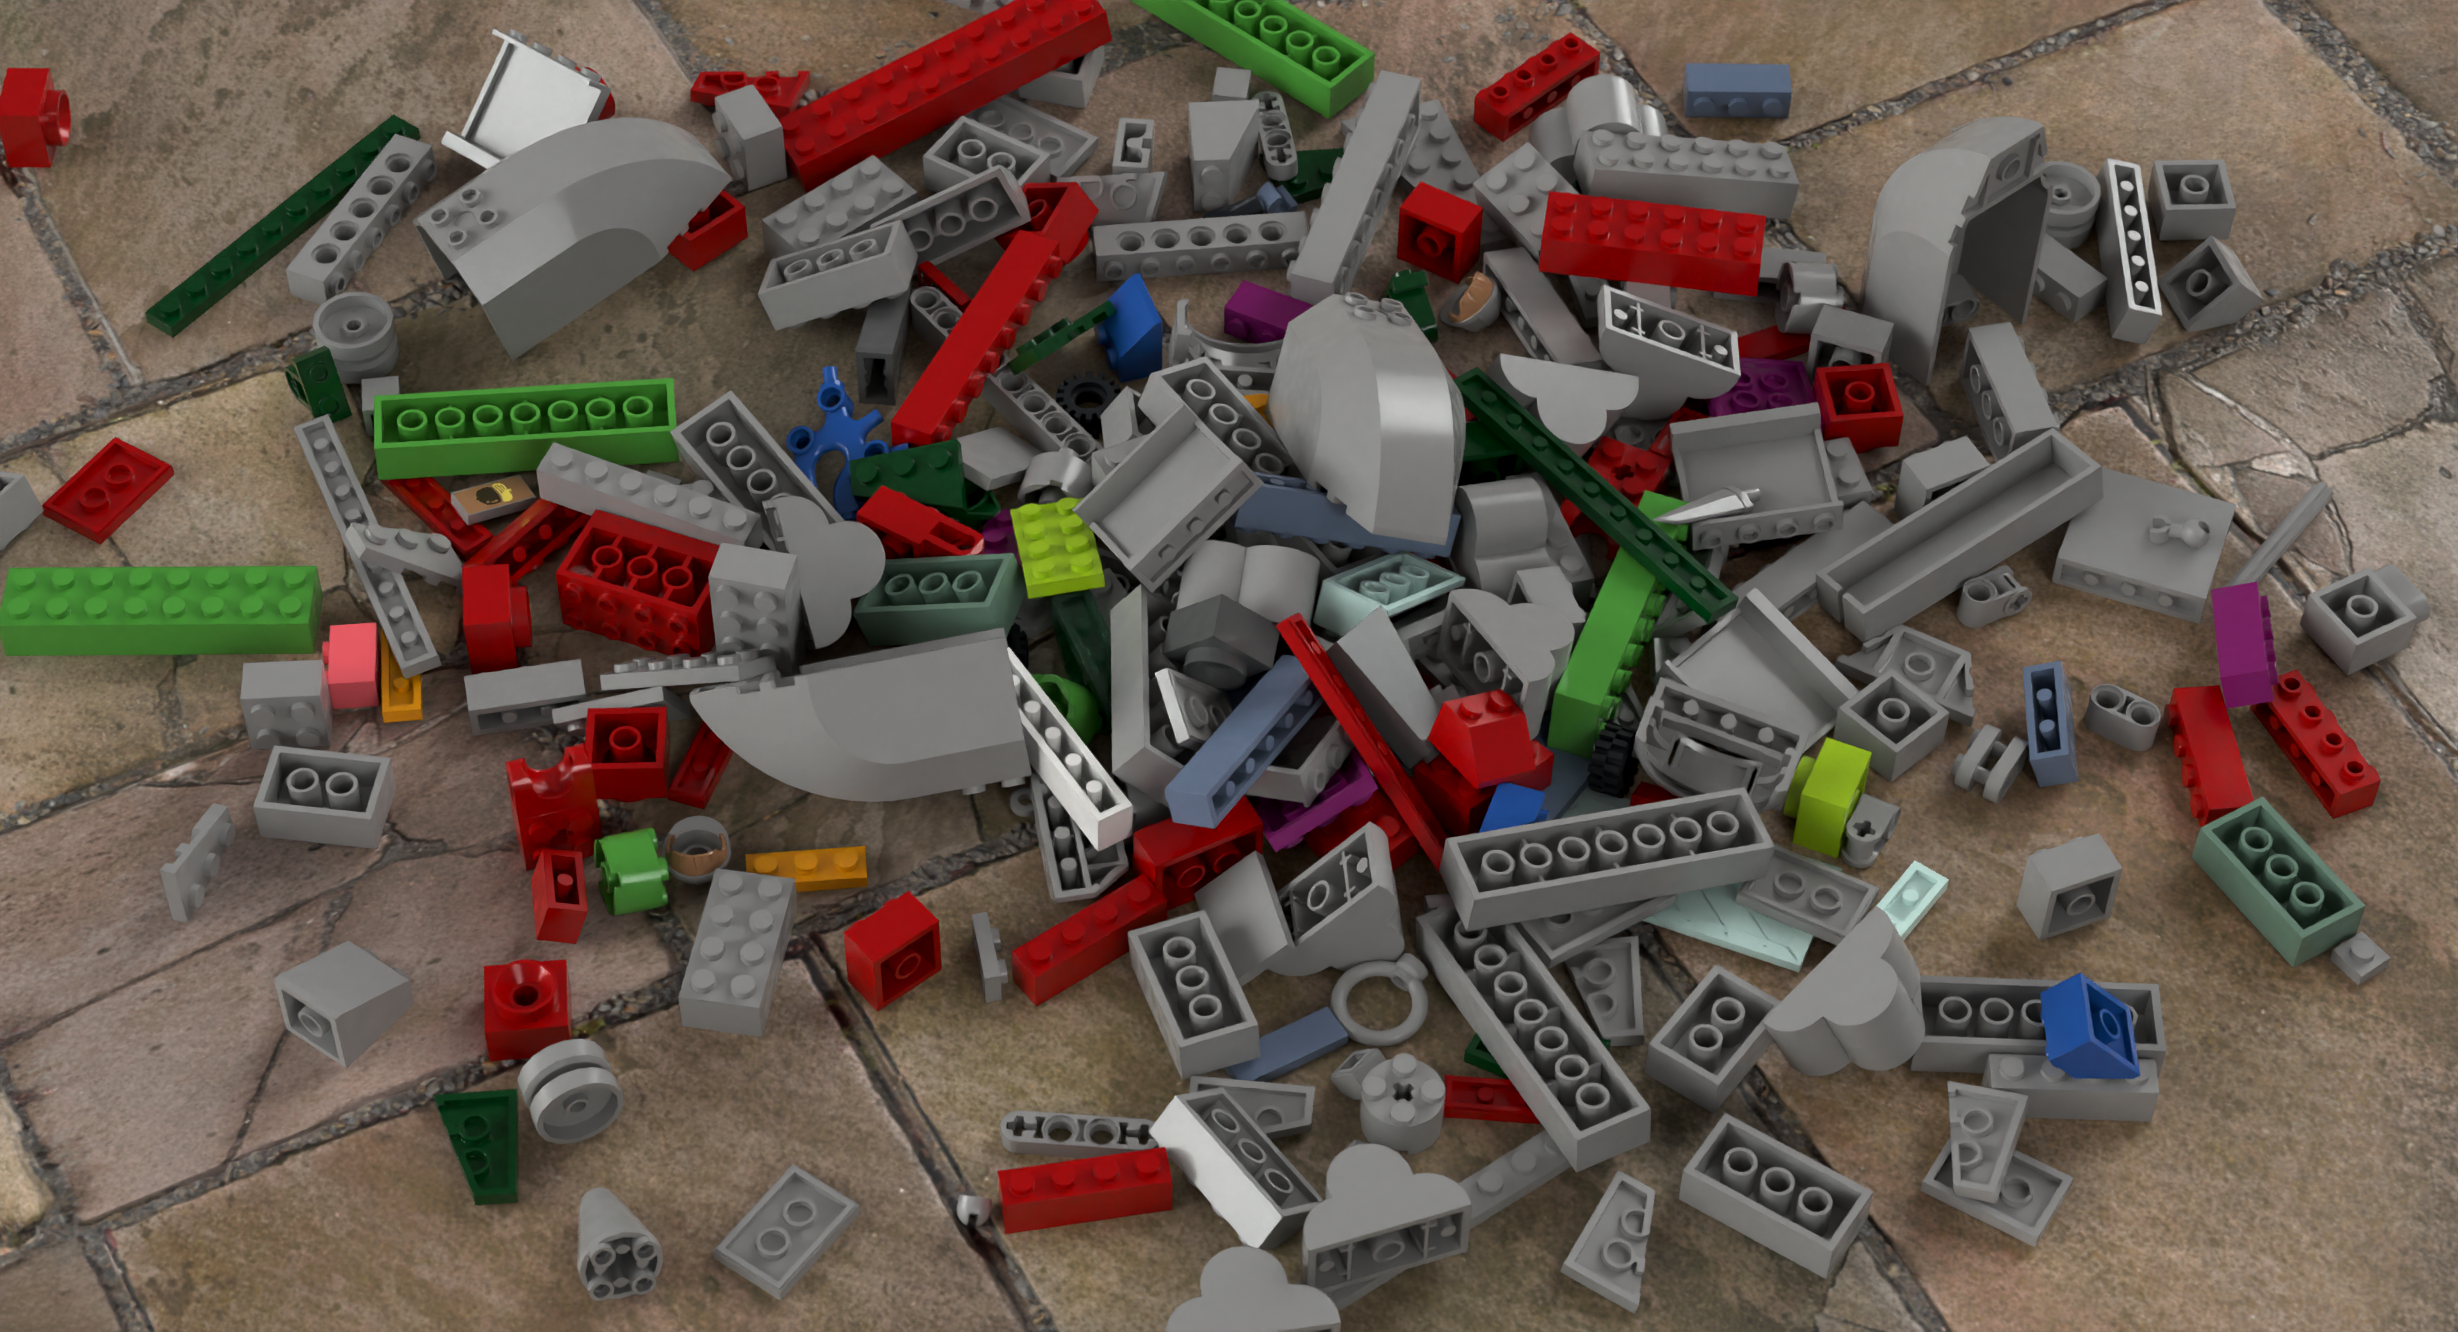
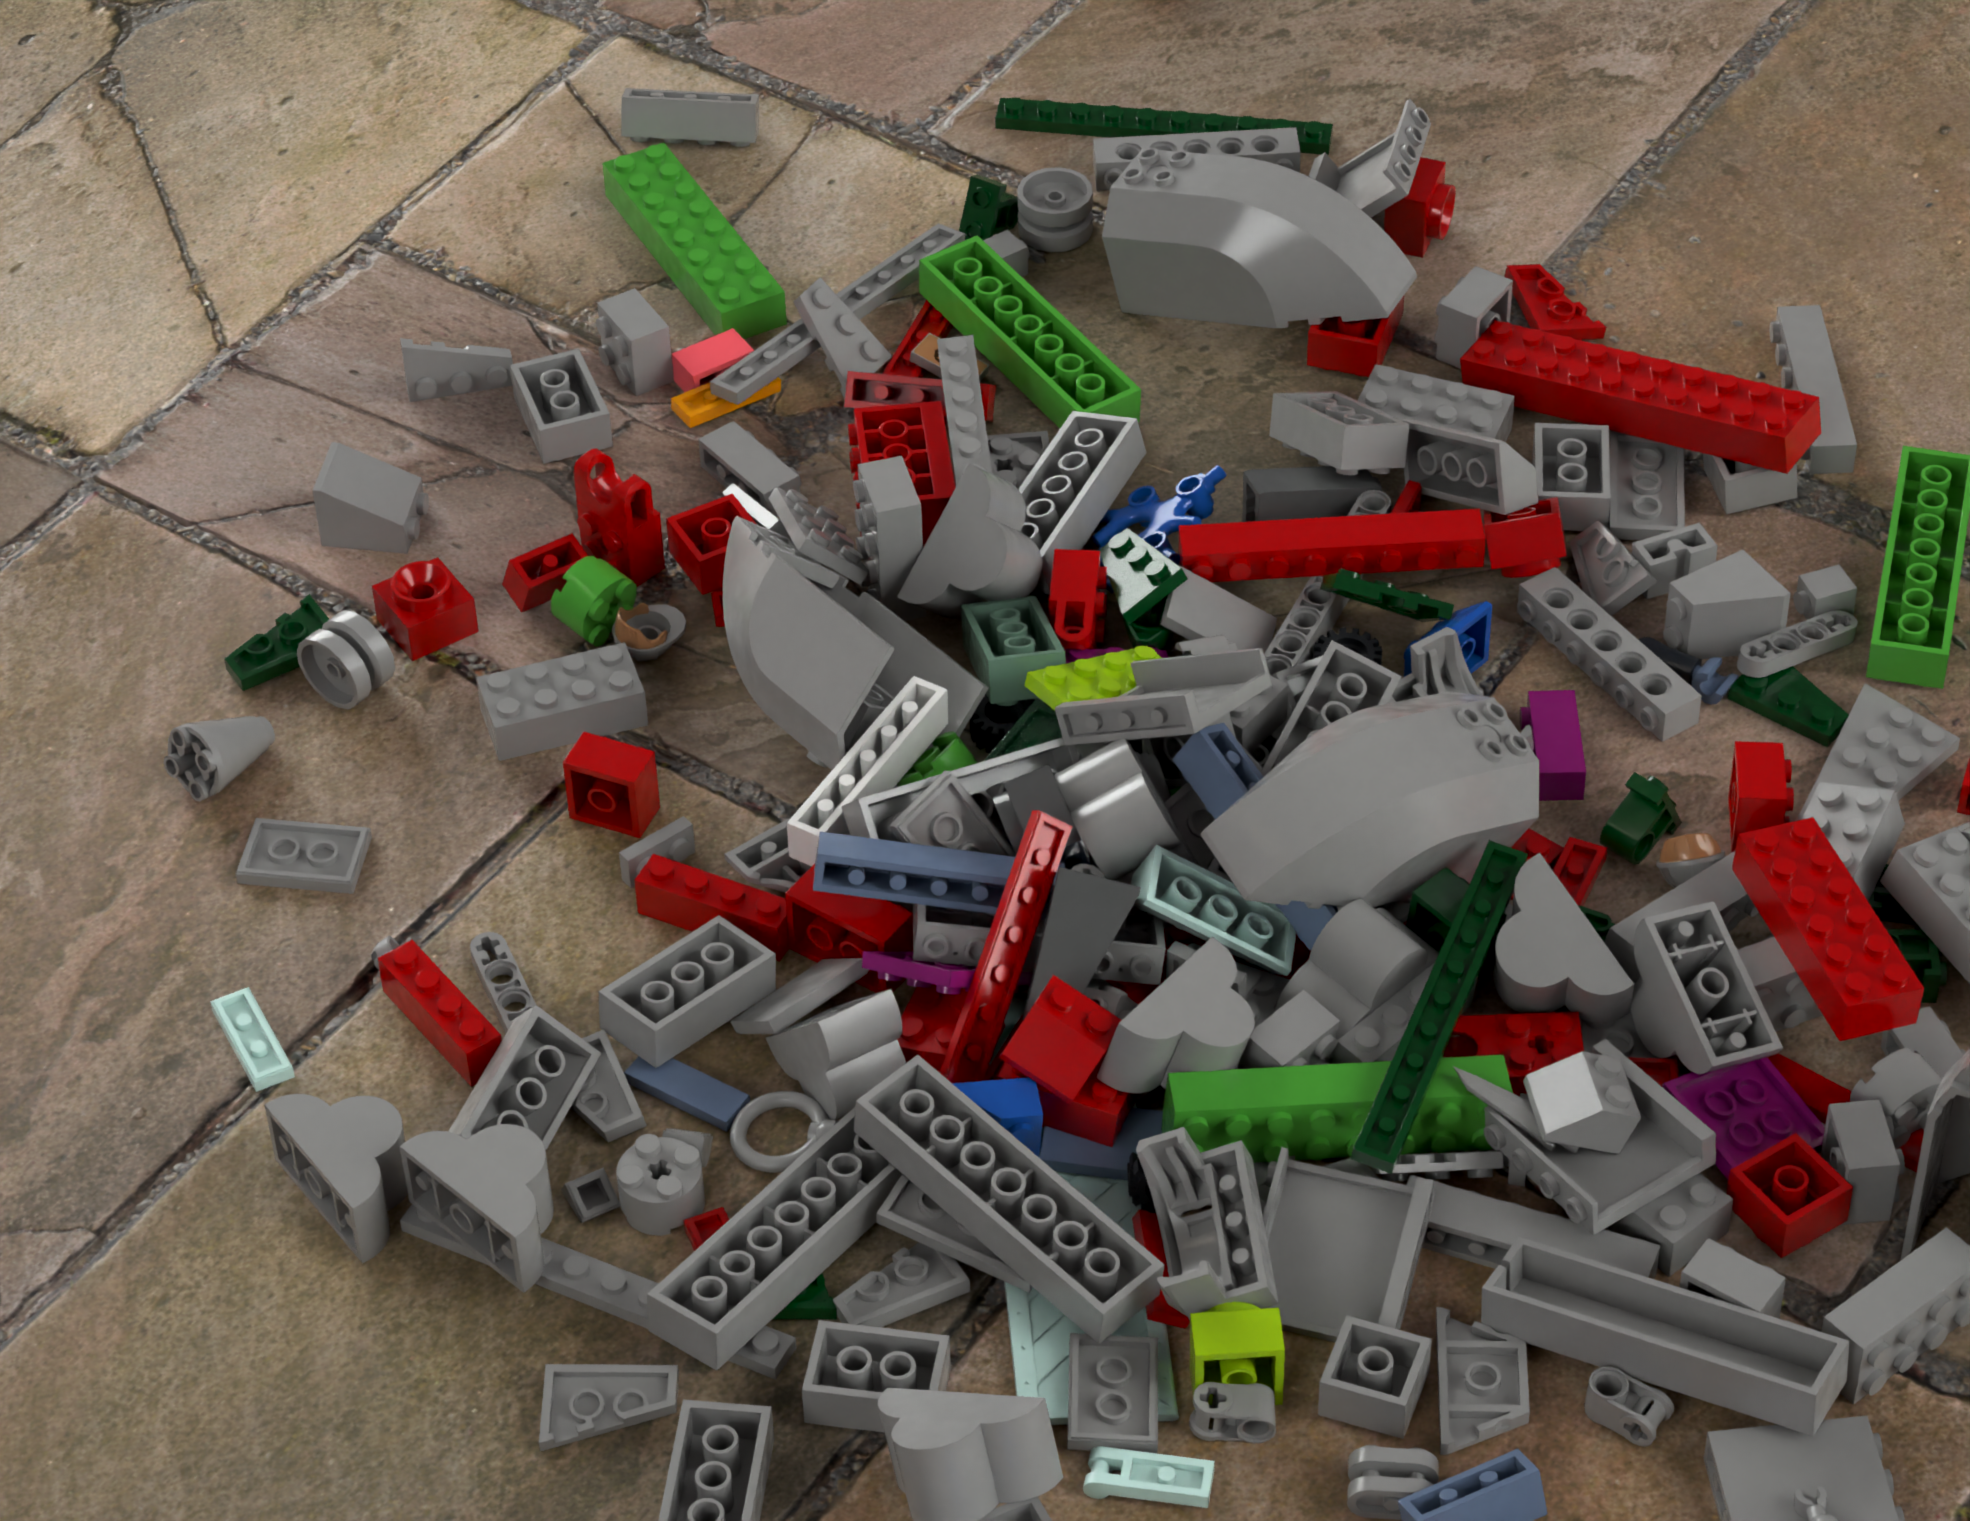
camera: 65 degrees right, 5 degrees down
red tile [41,437,174,545] -> none
red piece [462,564,533,675] -> none
light orange plate [745,846,868,892] -> none
light grey brick [1287,70,1422,306] -> none
none -> light grey slope [1523,1051,1641,1154]

